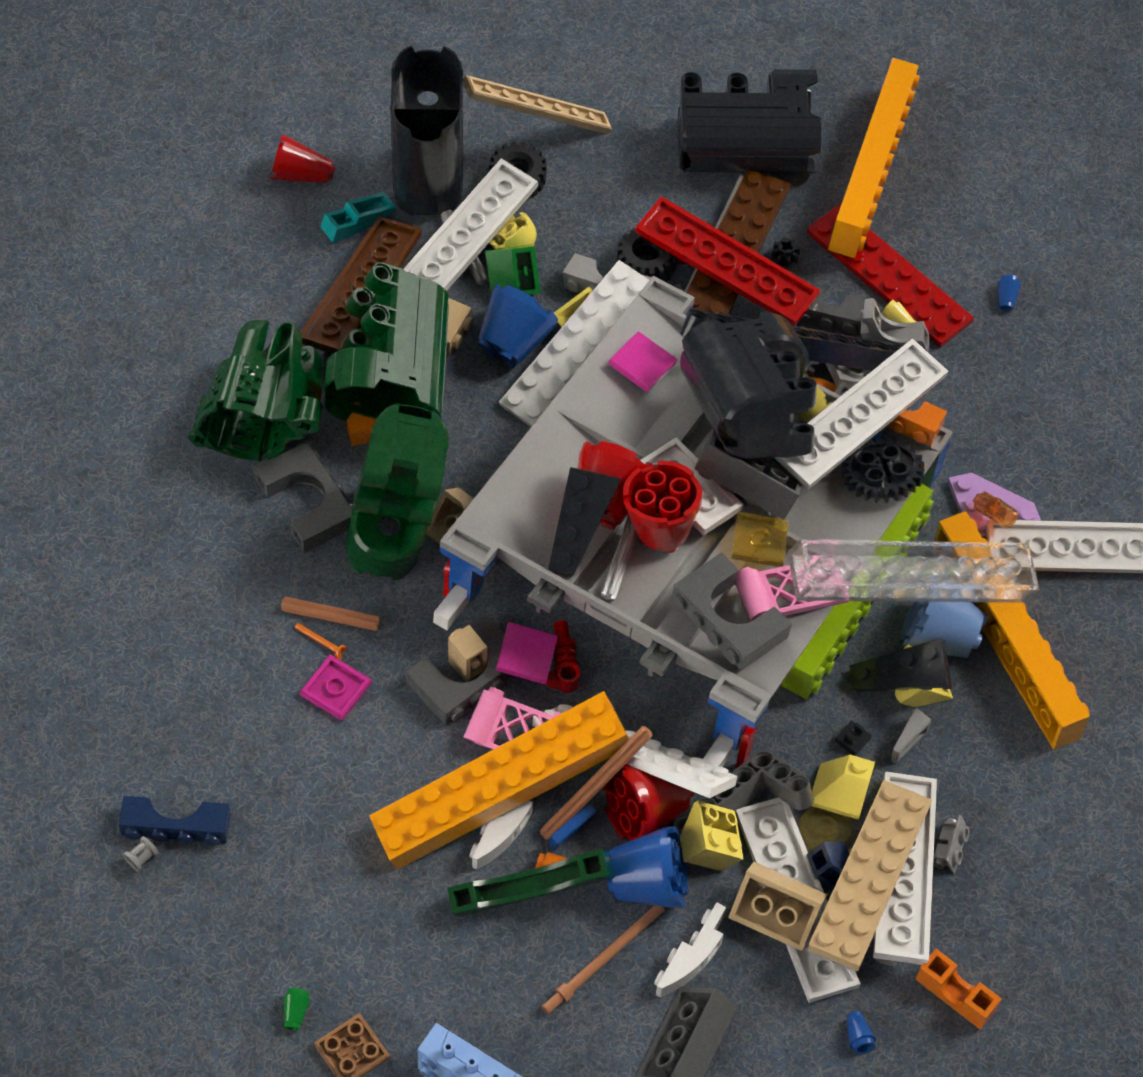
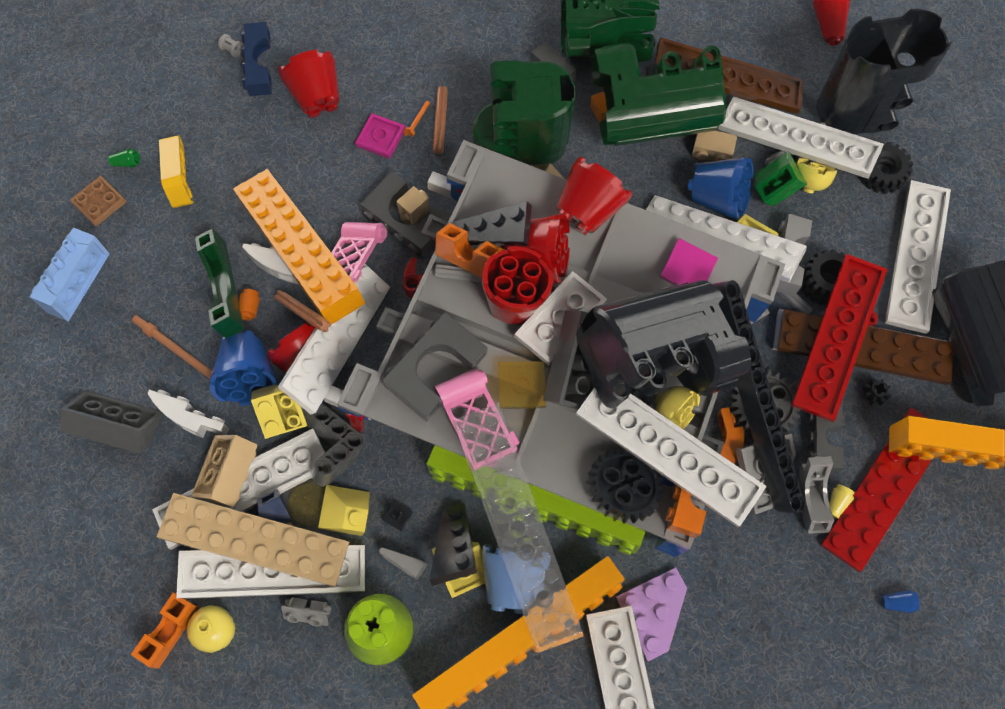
camera: 85 degrees right, 10 degrees up
teal slope [320,192,396,243] -> none
tan tile [463,75,612,134] -> none
dark pink tile [496,622,557,685] -> none
blue tile [547,804,596,850] -> none
blue cone [846,1011,876,1054] -> none
clear orange piece [973,491,1018,528] -> none
none -> yellow beam [159,135,193,208]
none -> light yellow cylinder [186,605,235,653]
none -> red cone [278,49,340,118]
none -> lime cone [344,594,414,665]
none -> orange arch [435,223,505,278]
none -> red cone [556,157,632,235]
none -> white plate [885,180,951,334]

